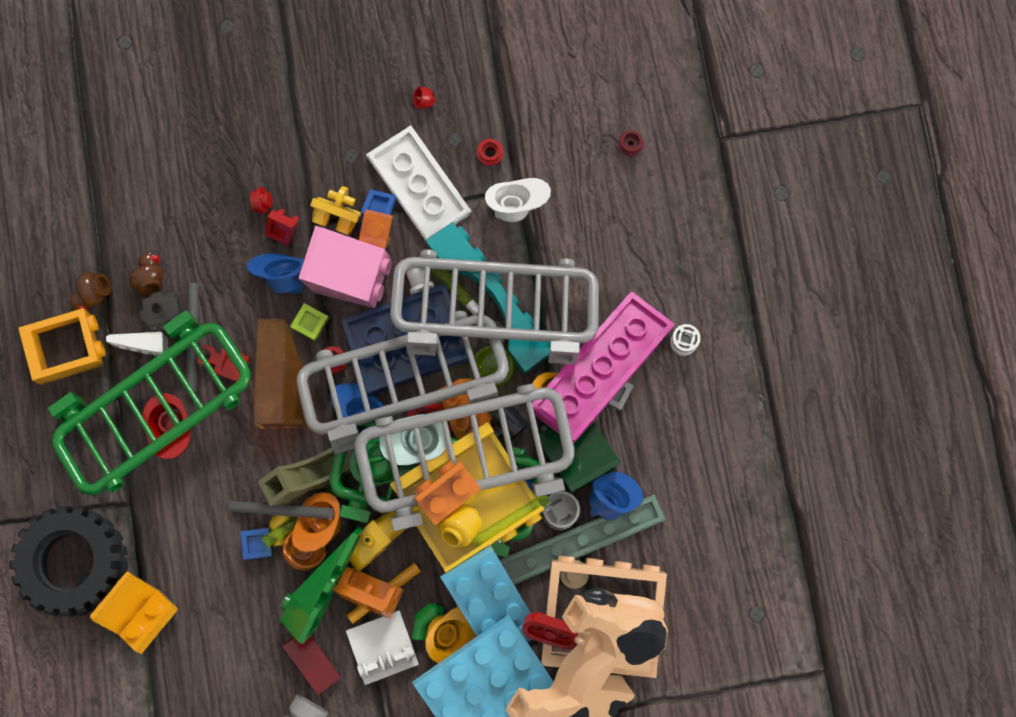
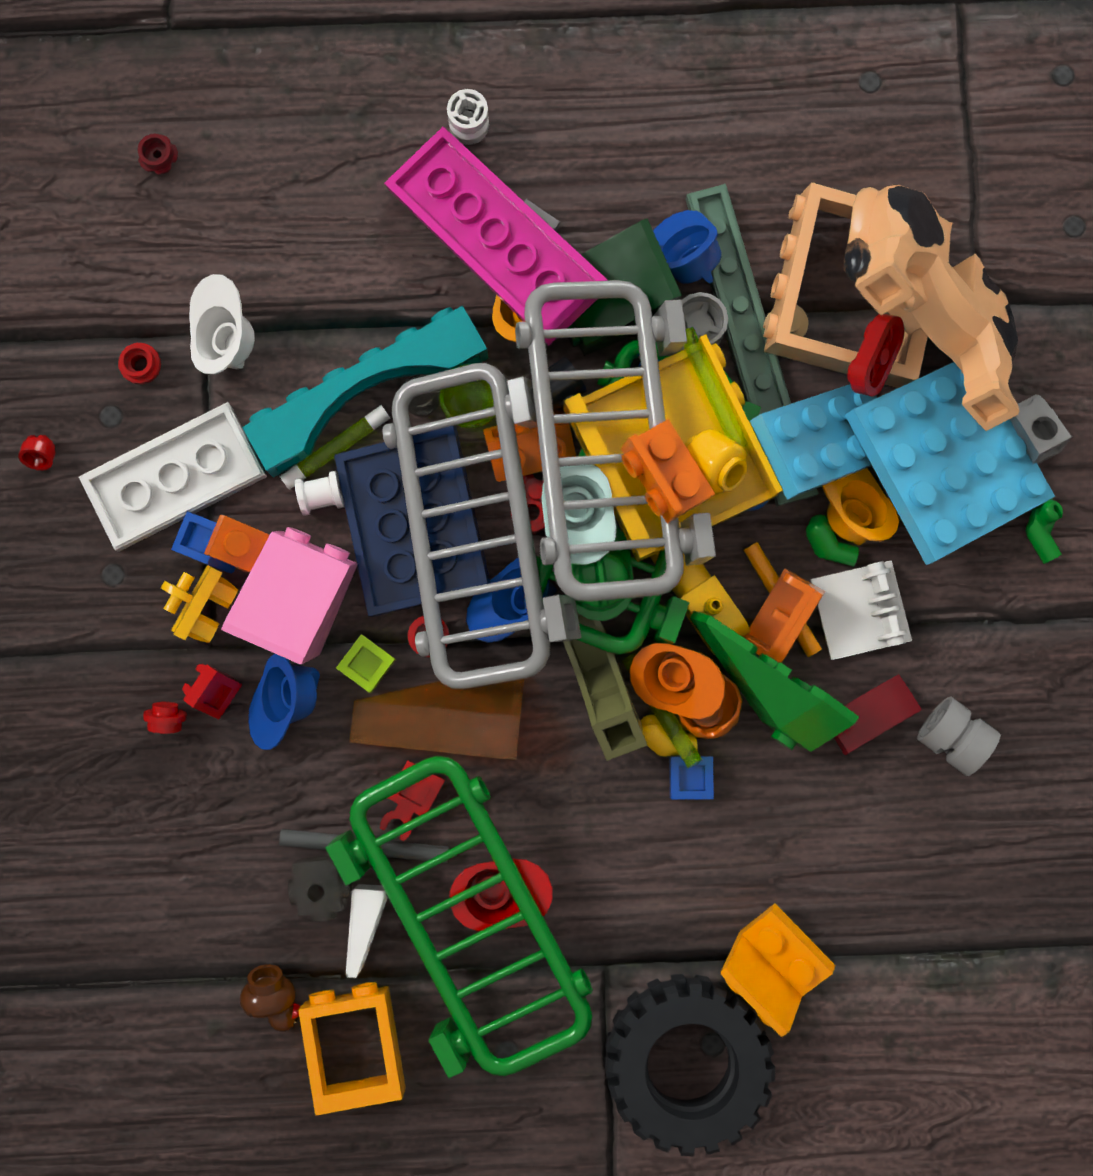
camera: 85 degrees left, 5 degrees up
reddish brown animal [129,252,164,298] -> none
dark grey bar [229,501,334,520] -> none
light grey bar [390,249,599,365] -> none

